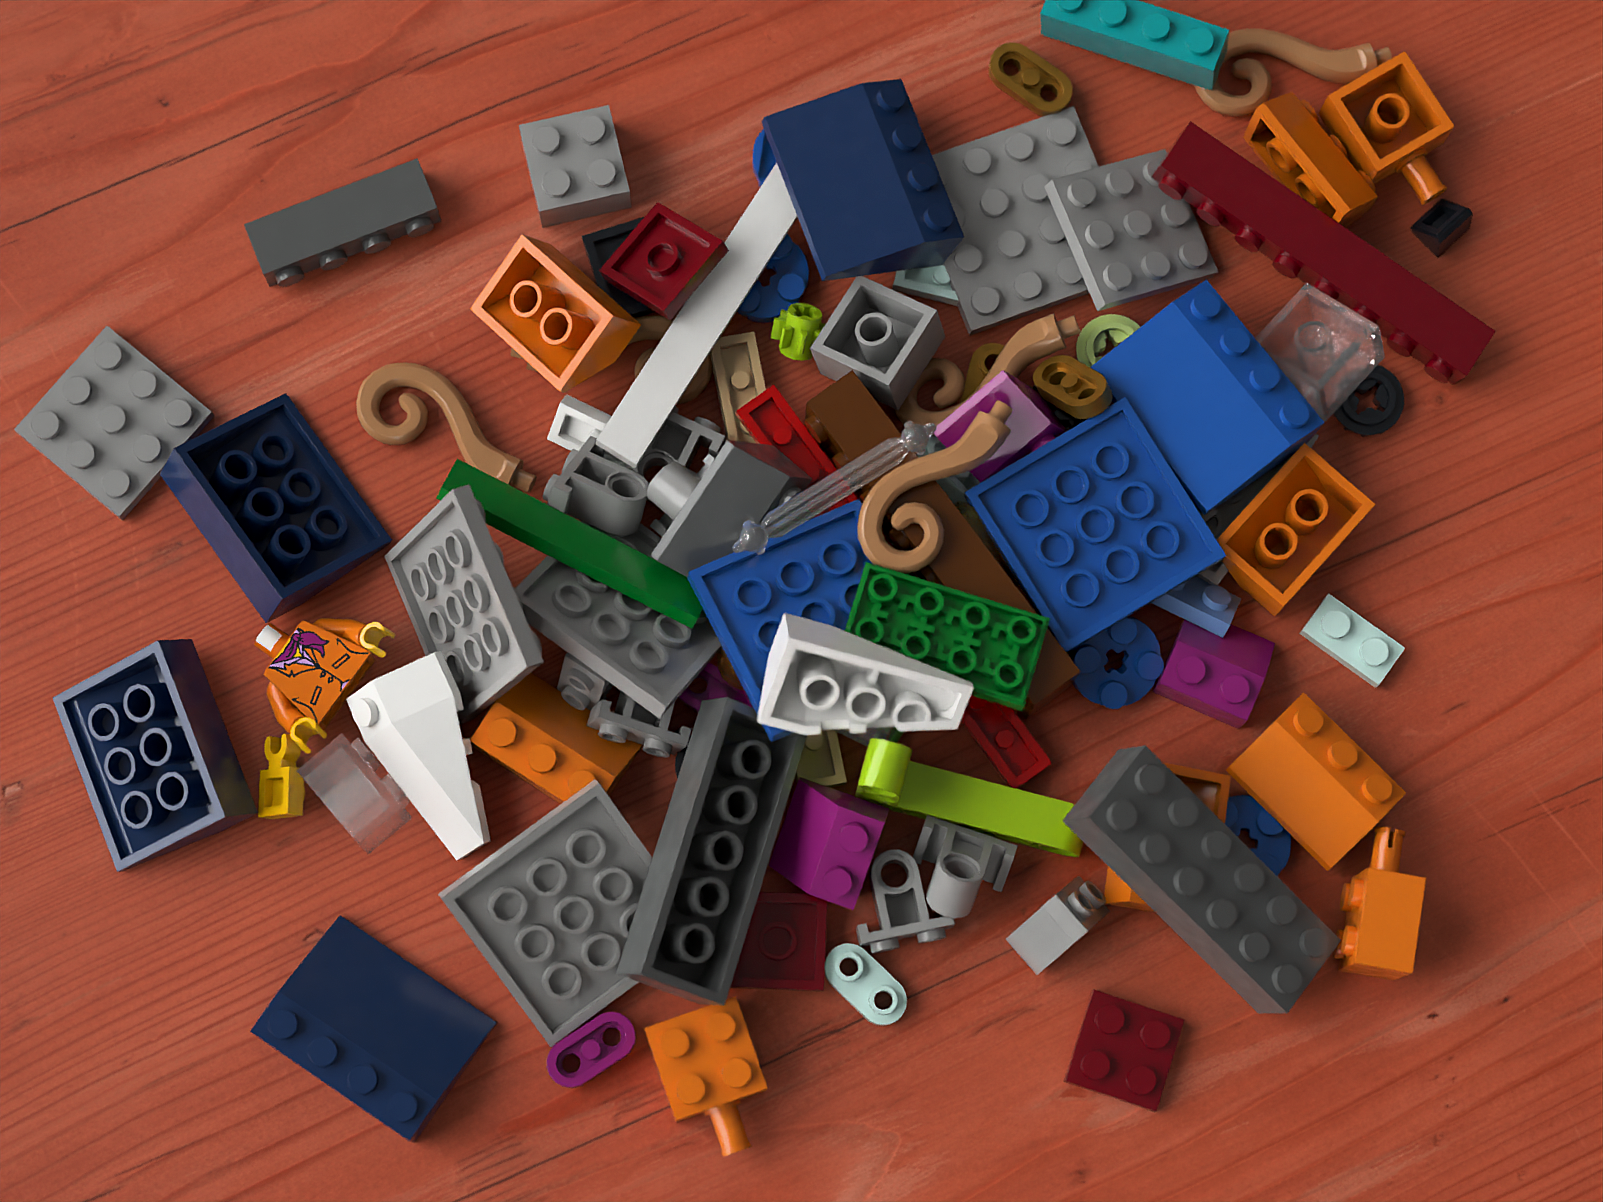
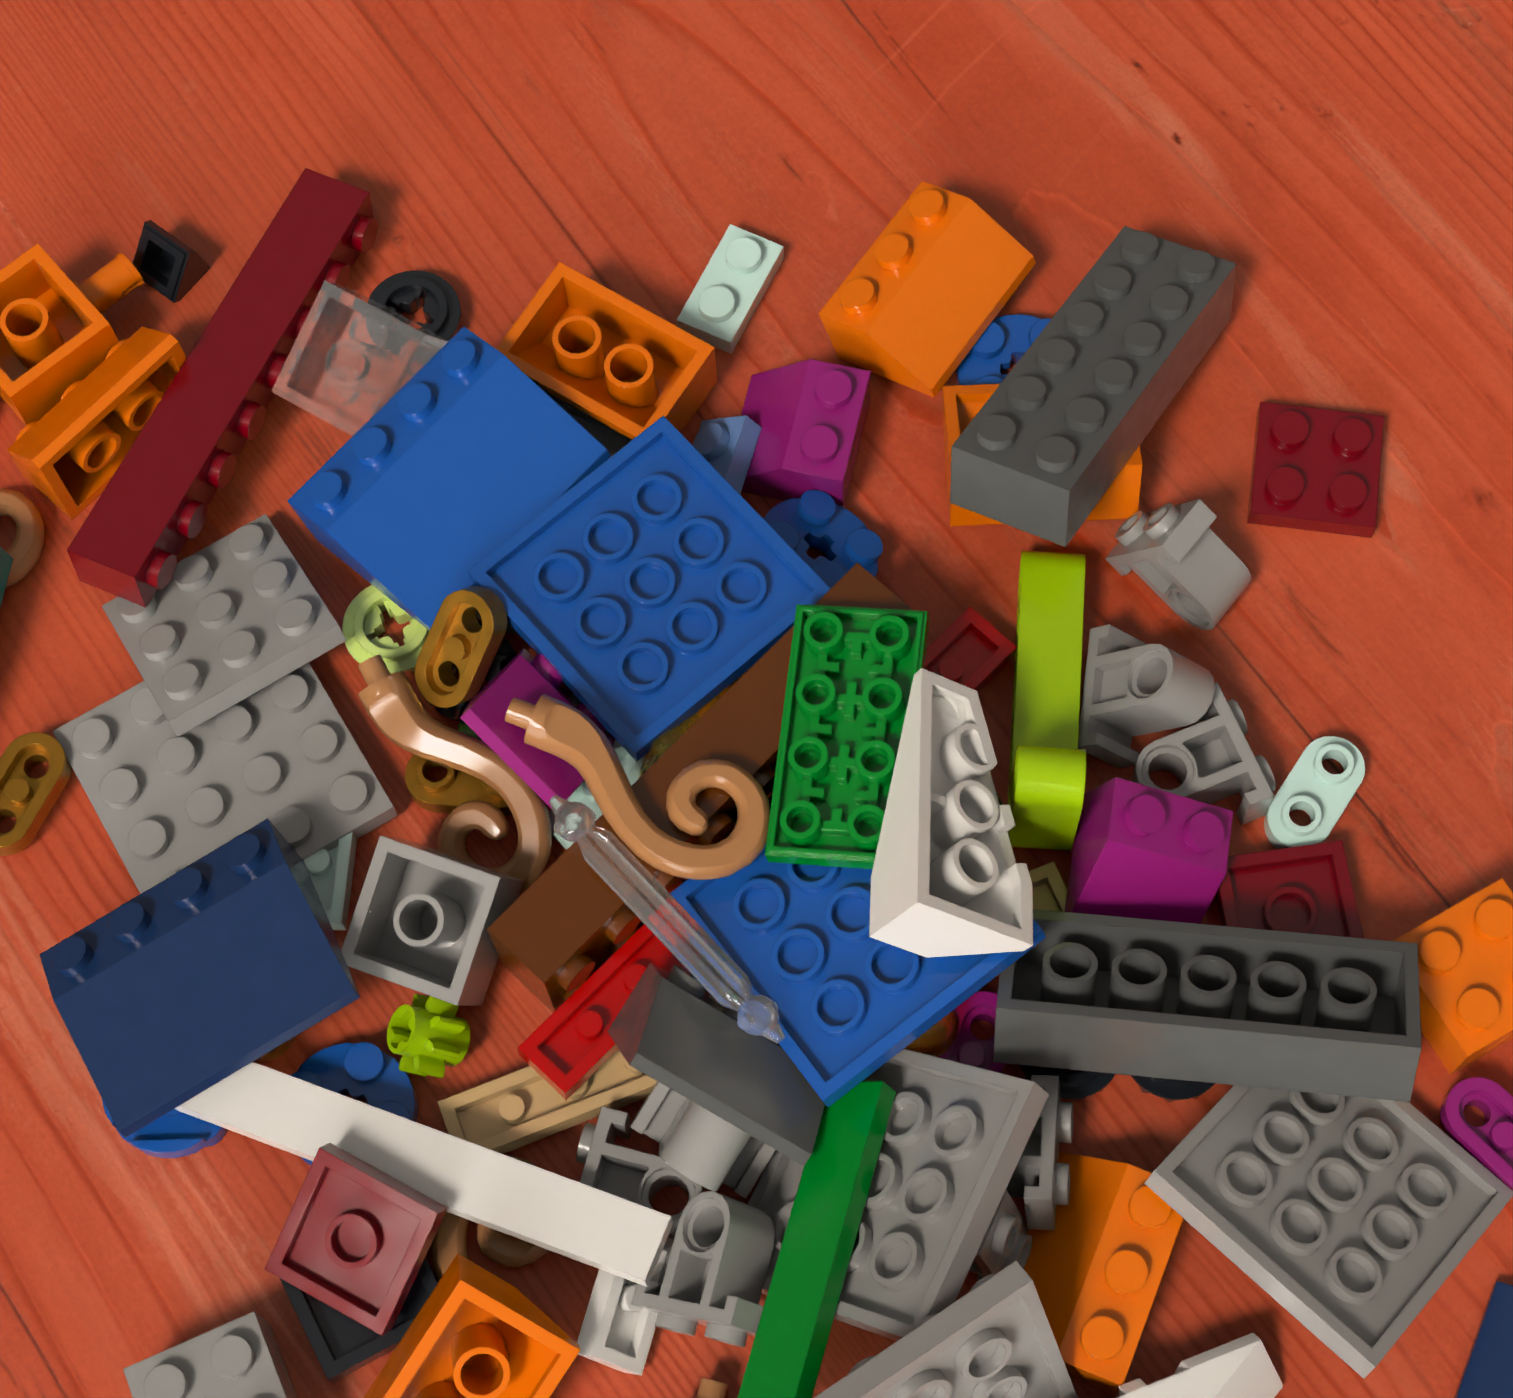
camera: 90 degrees left, 10 degrees down
orange brick [1333,827,1426,980] -> none

